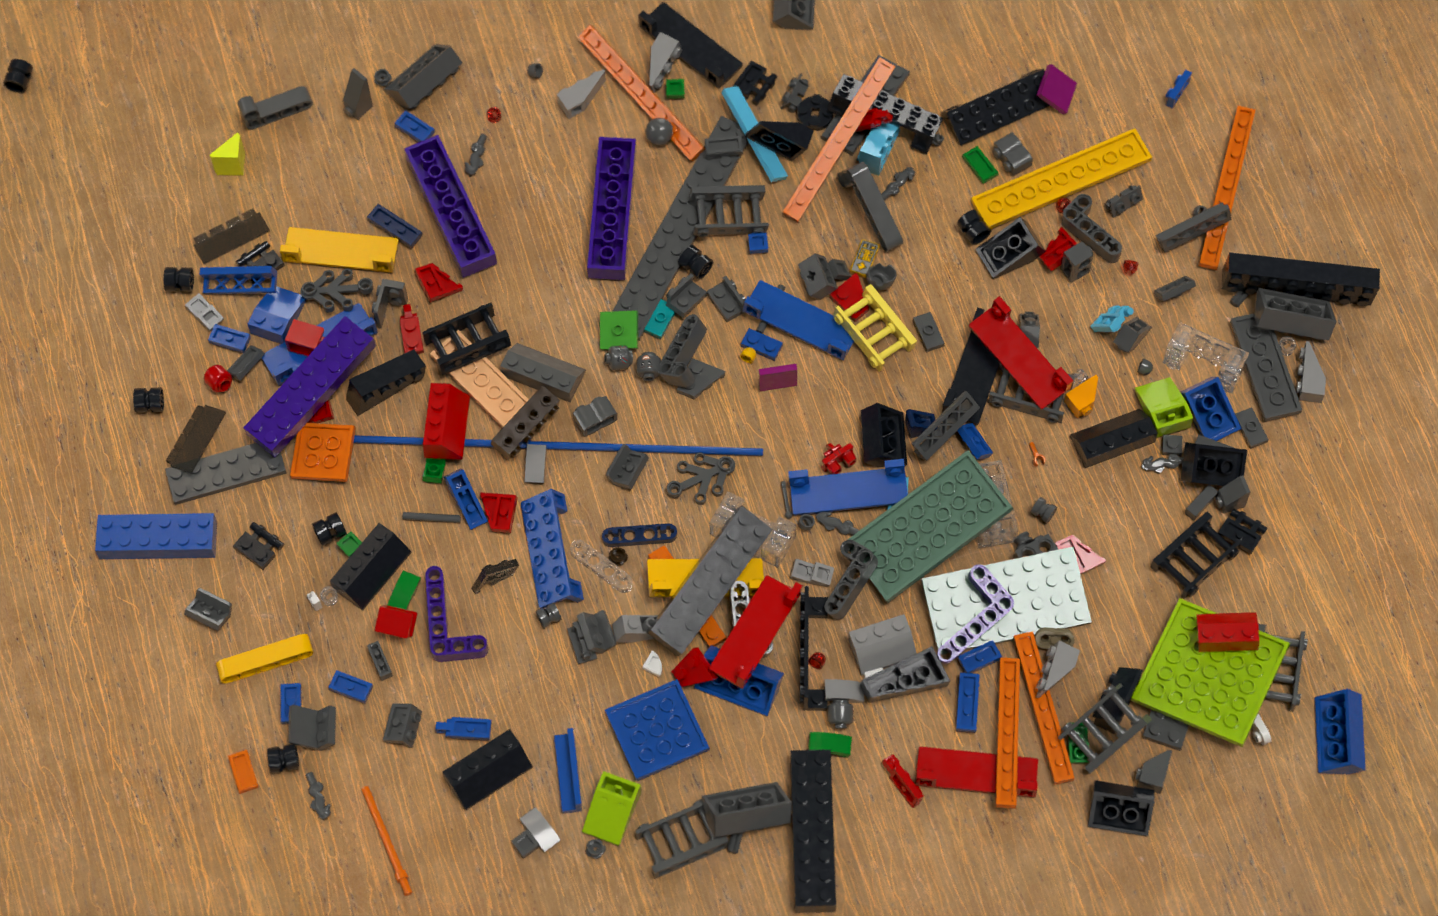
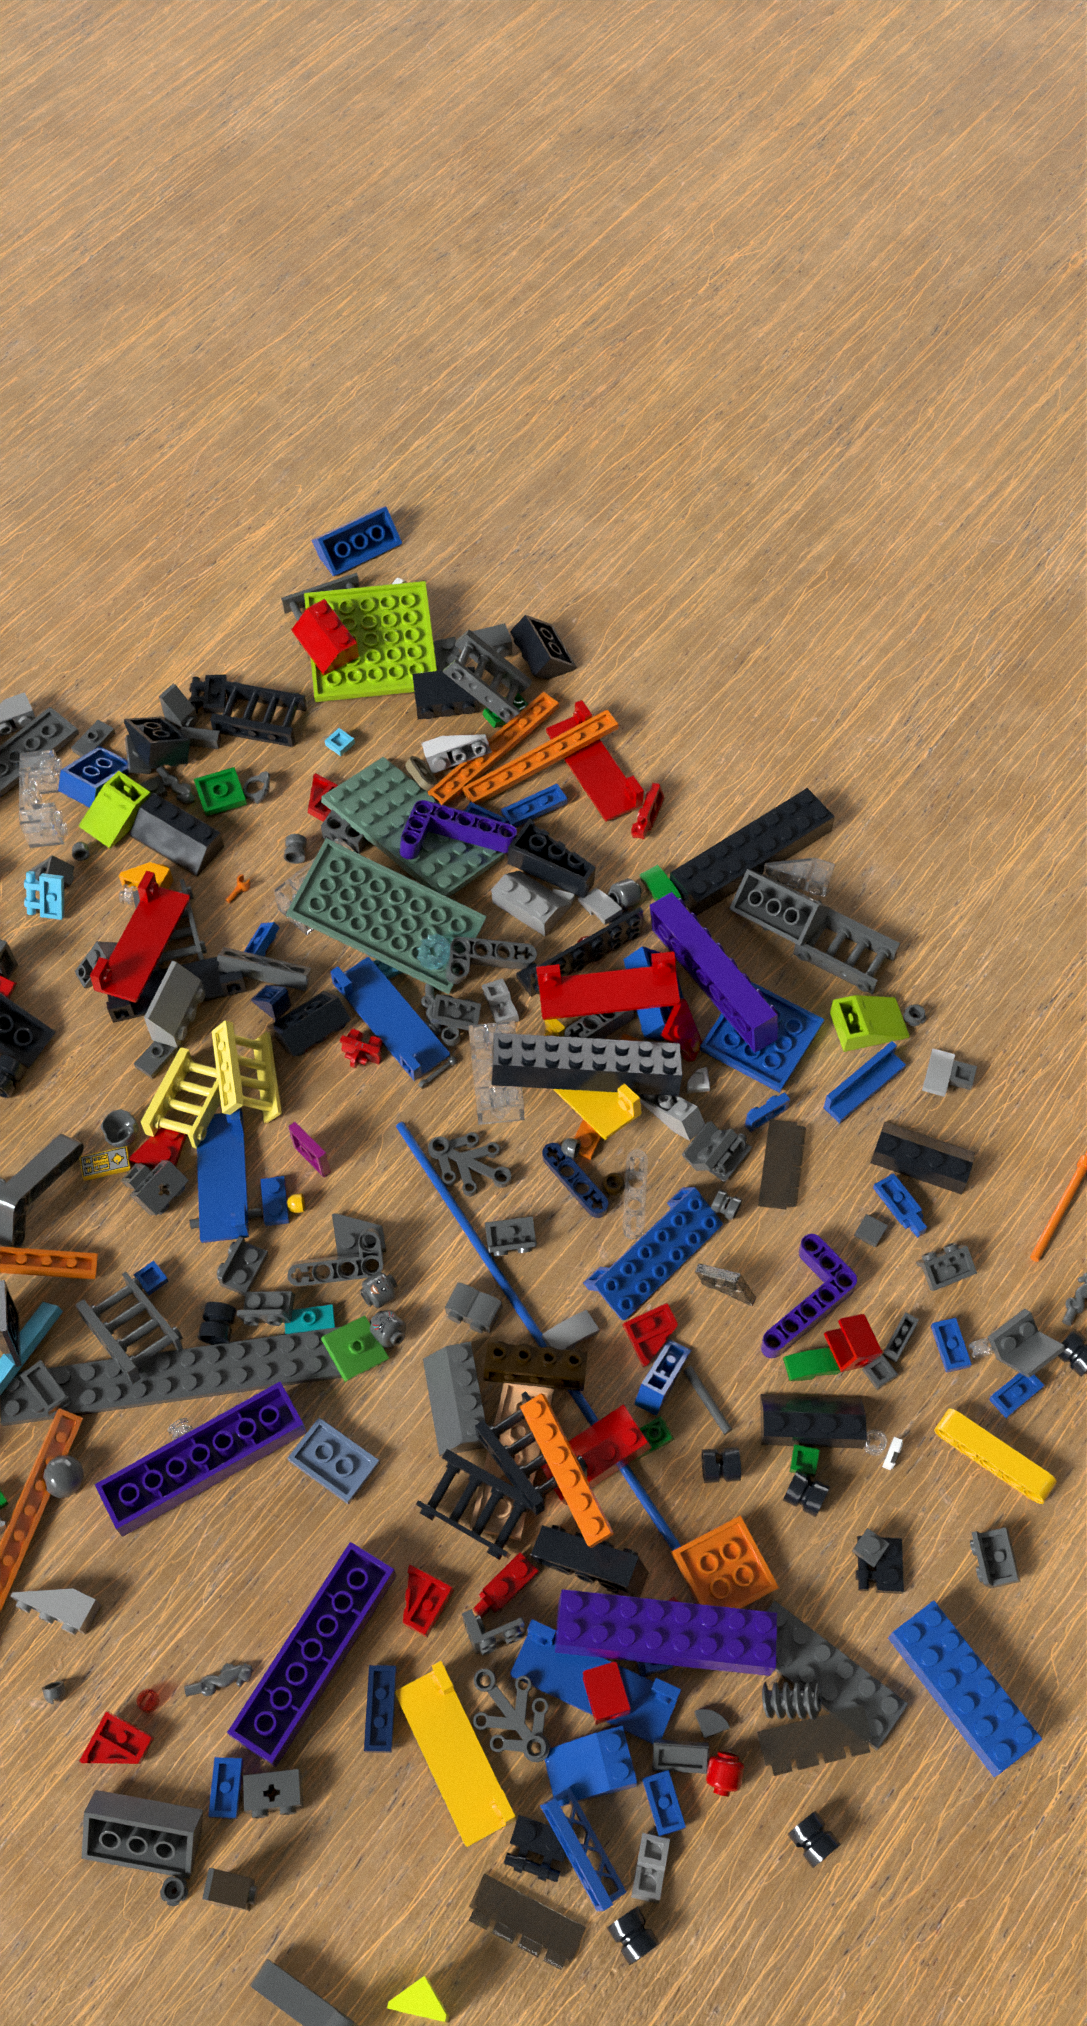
camera: 125 degrees left, 5 degrees down
none -> red wing [79,1711,155,1764]
none -> light grey slope [144,961,205,1048]
none -> clear bush [167,1418,193,1440]
none -> green plate [194,767,247,817]
none -> light yellow fence [212,1020,282,1123]
none -> dark grey piece [243,771,270,804]
none -> dark grey brick [243,1769,303,1818]
none -> sand blue plate [287,1418,380,1505]
none -> medium azure plate [325,728,355,756]
none -> clear light blue gear [417,934,450,970]
none -> dark grey bracket [431,994,481,1032]
none -> black fence [475,1391,588,1516]
none -> orange plate [520,1393,614,1548]
none -> dark grey hinge [561,1138,581,1158]
none -> dark purple brick [649,892,779,1053]
none -> dark grey tile [694,1709,730,1739]
none -> black wheel [701,1447,741,1483]
none -> blue plate [745,1092,790,1133]
none -> clear smoke windscreen [758,1119,806,1210]
none -> dark grey piece [762,1682,822,1720]
none -> clear slope [763,858,835,896]
none -> dark grey plate [852,1528,889,1567]
none -> dark grey tile [854,1214,888,1247]
none -> dark grey tile [862,1355,898,1390]
none -> clear bush [968,1338,993,1359]

